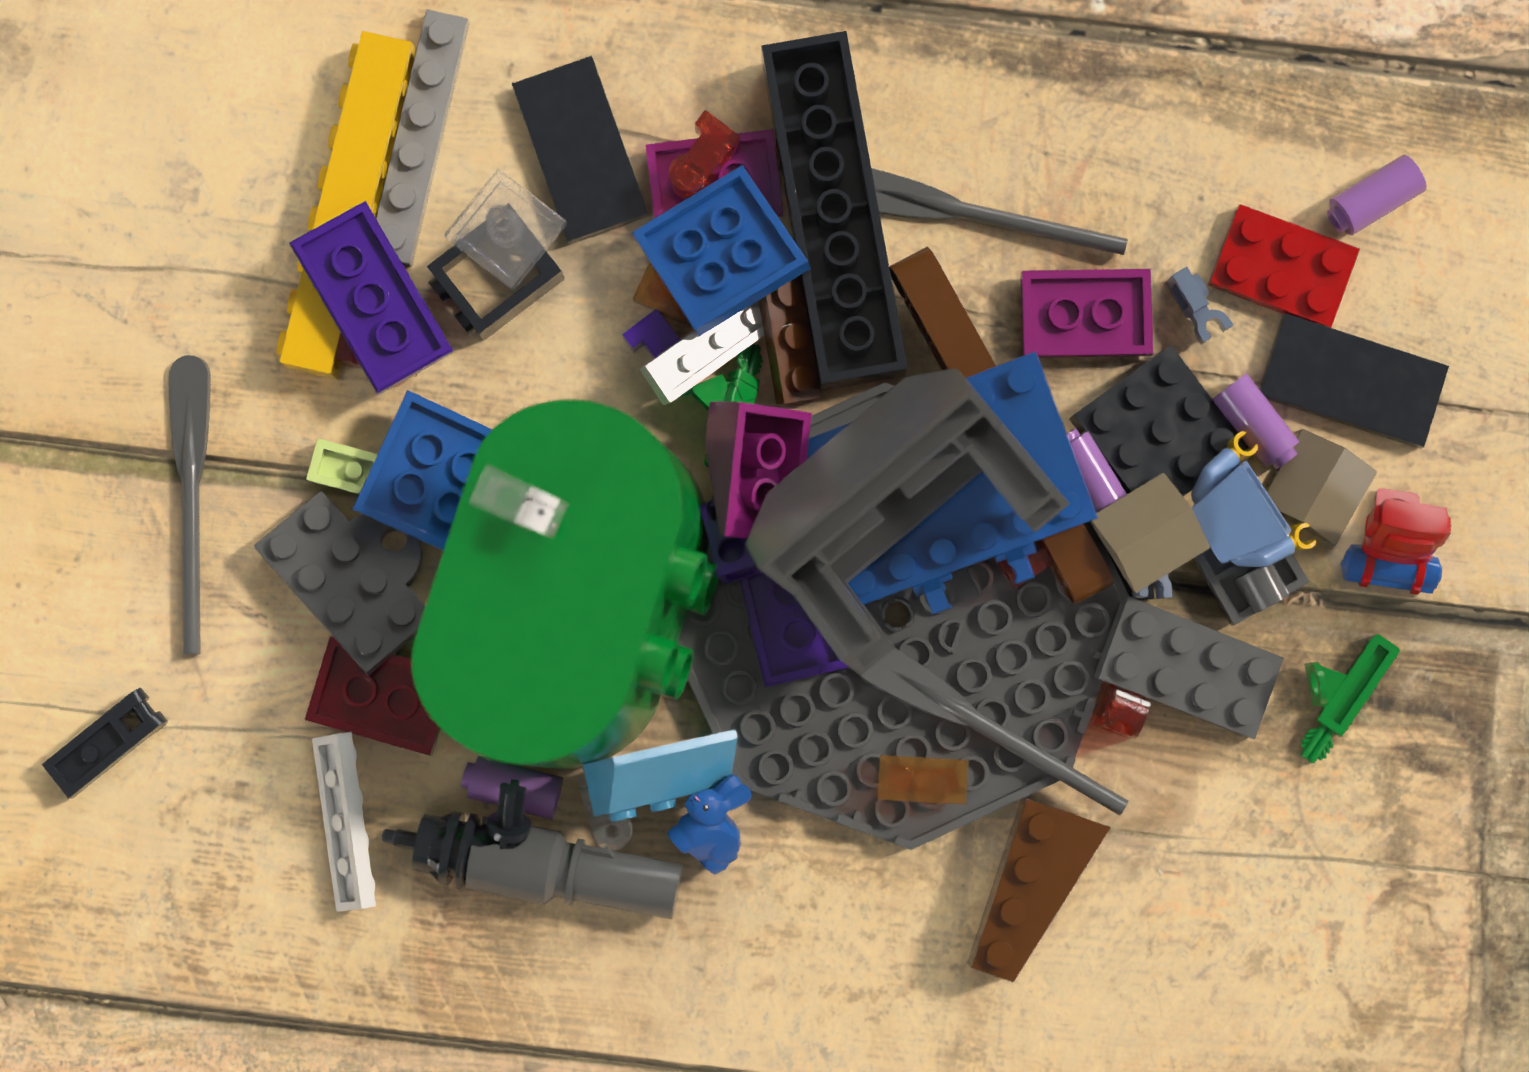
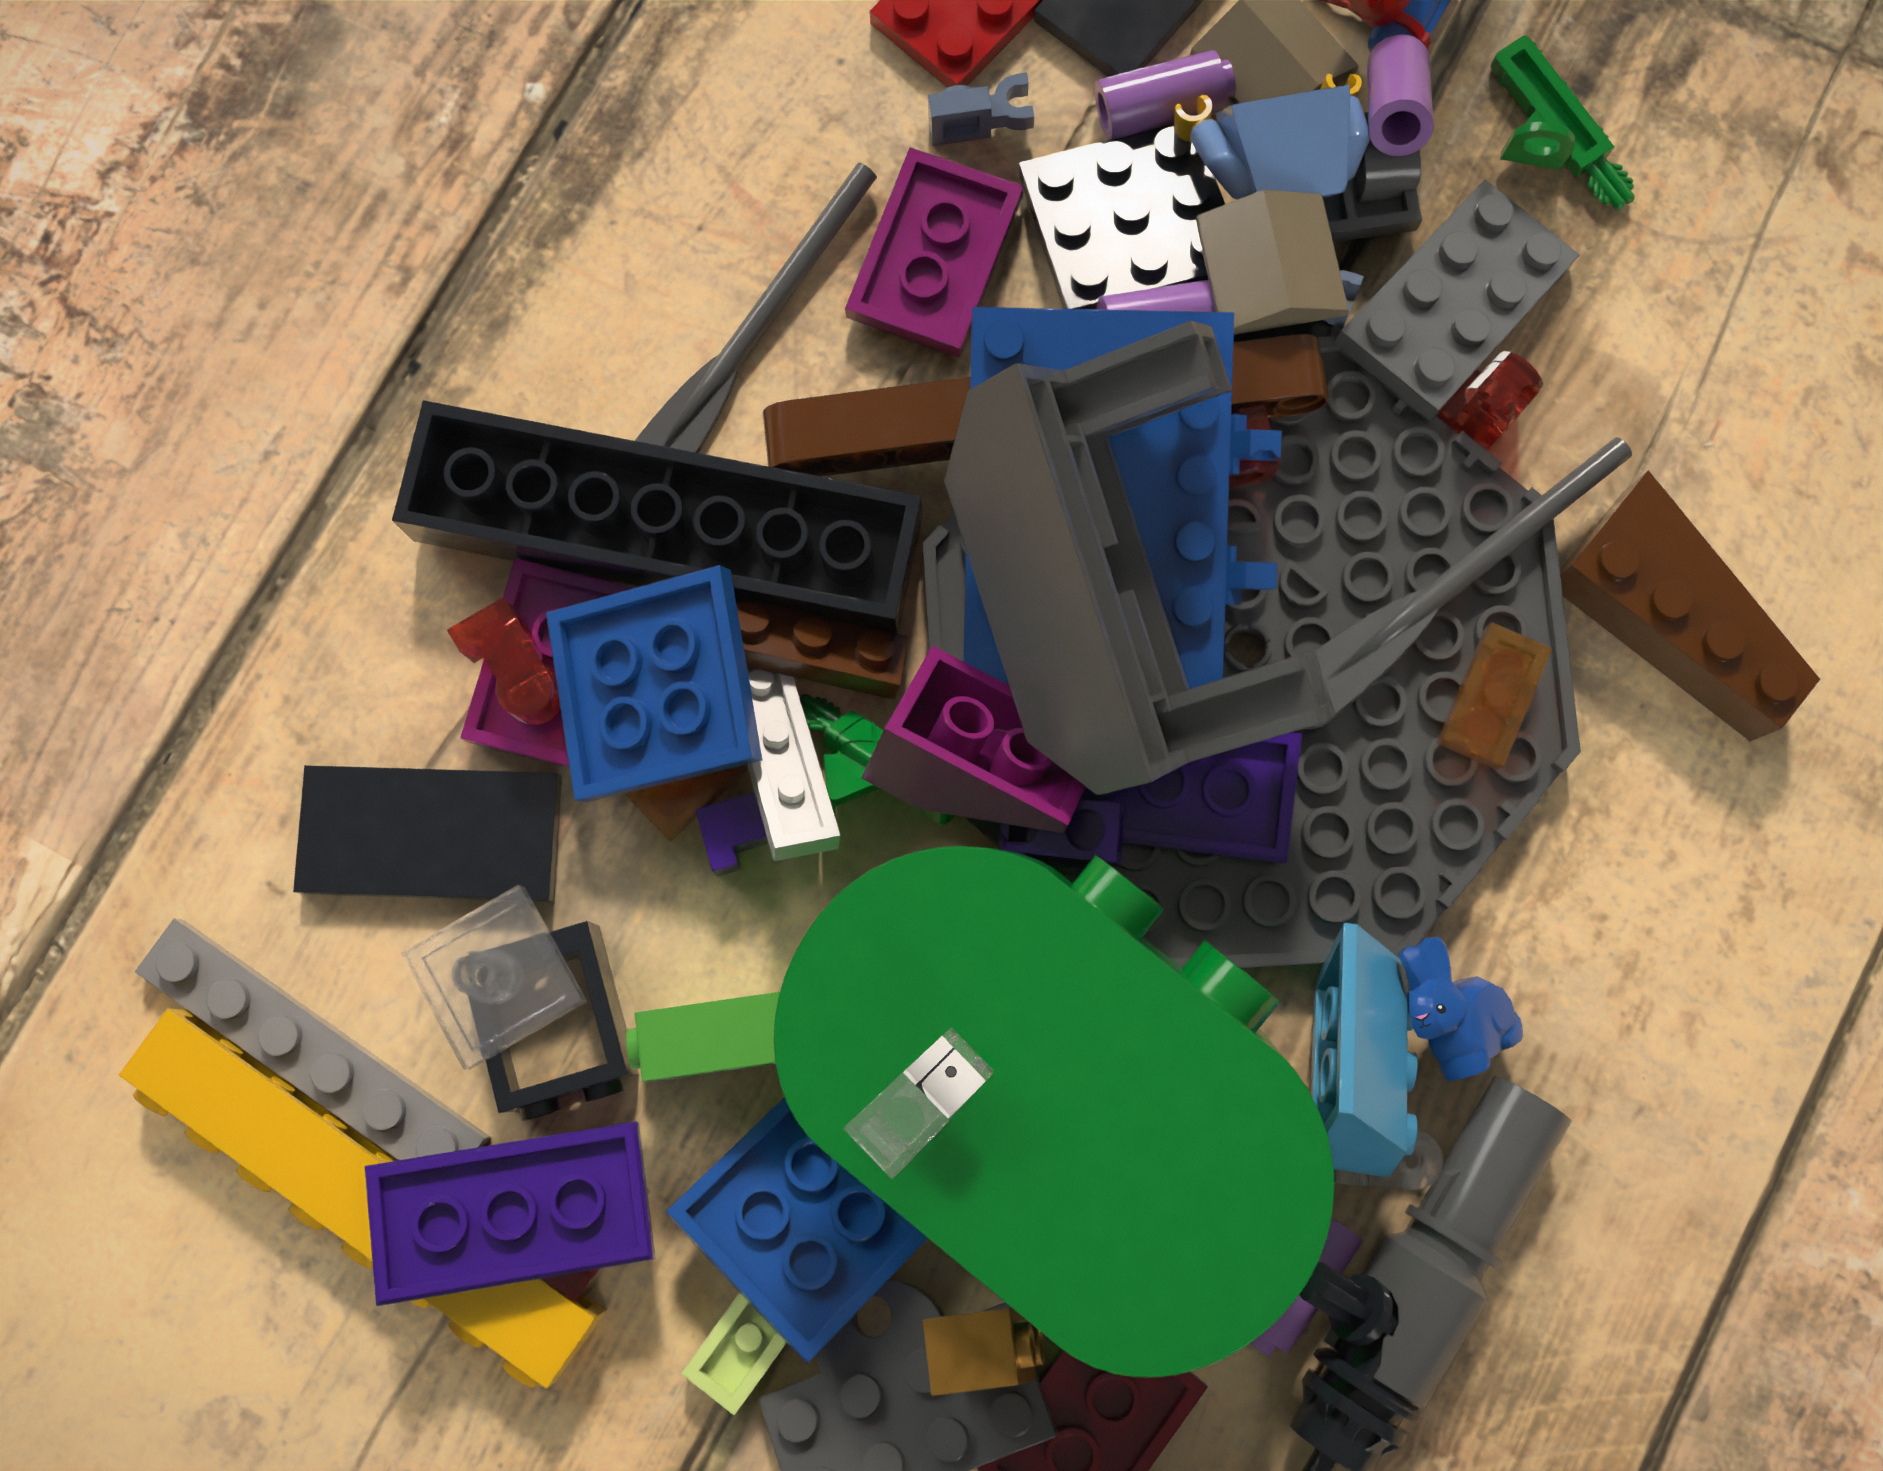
camera: 65 degrees left, 5 degrees down
none -> bright green brick [626,992,780,1082]
none -> pearl gold brick [923,1308,1045,1396]
none -> medium lavender brick [1367,35,1434,156]

